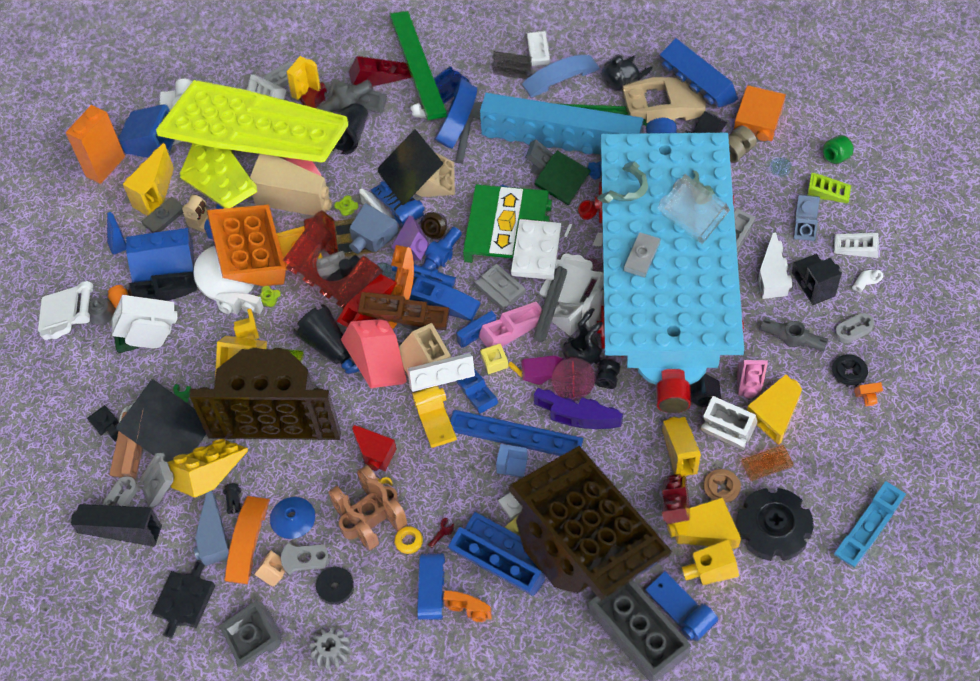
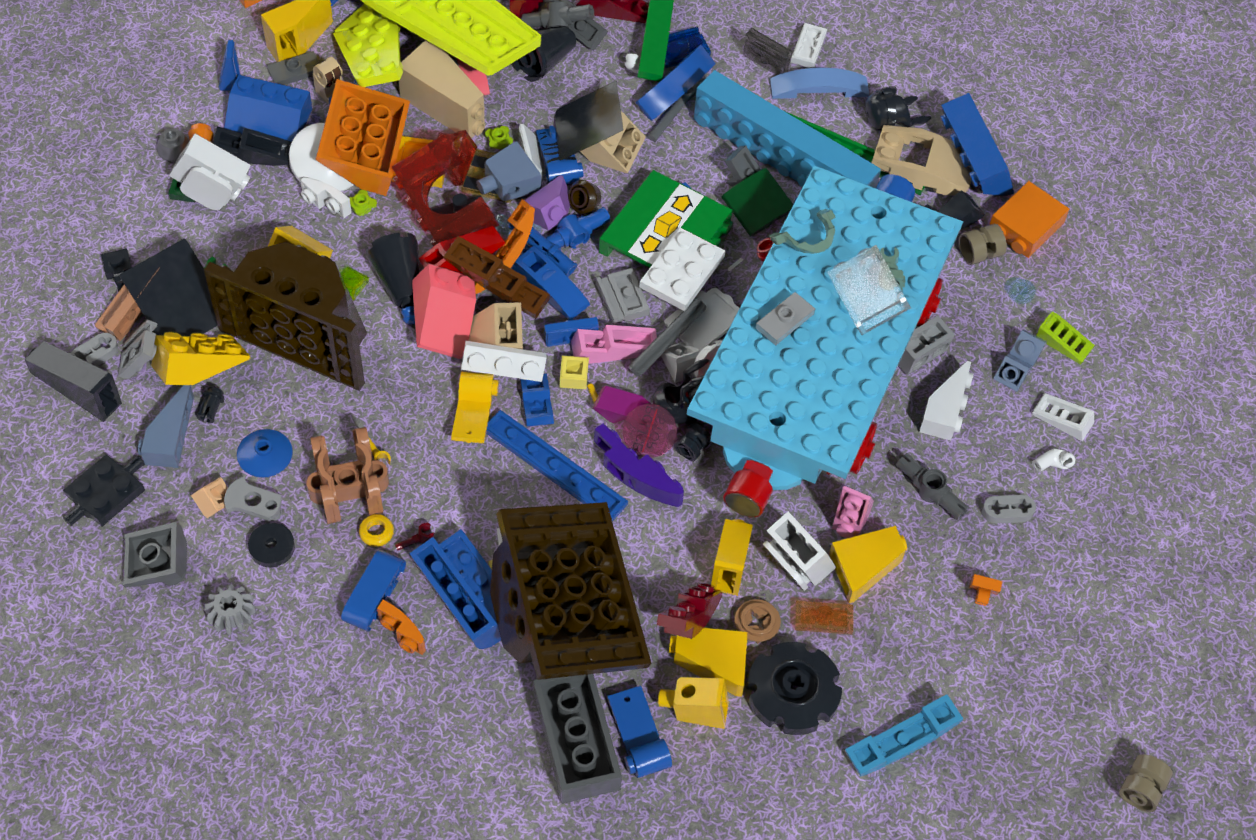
camera: 15 degrees right, 0 degrees up
white piece [38,281,93,340] -> none
orange slope [225,496,270,585] -> none
yellow panel [234,308,260,340] -> none
light grey plate [304,251,345,277] -> none
red slope [352,425,397,471] -> none
medium blue panel [496,444,528,477] -> none
black brick [690,373,722,407] -> none
black brick [792,253,842,305] -> none
green head [823,135,854,164] -> none
black gear [832,354,868,387] -> none

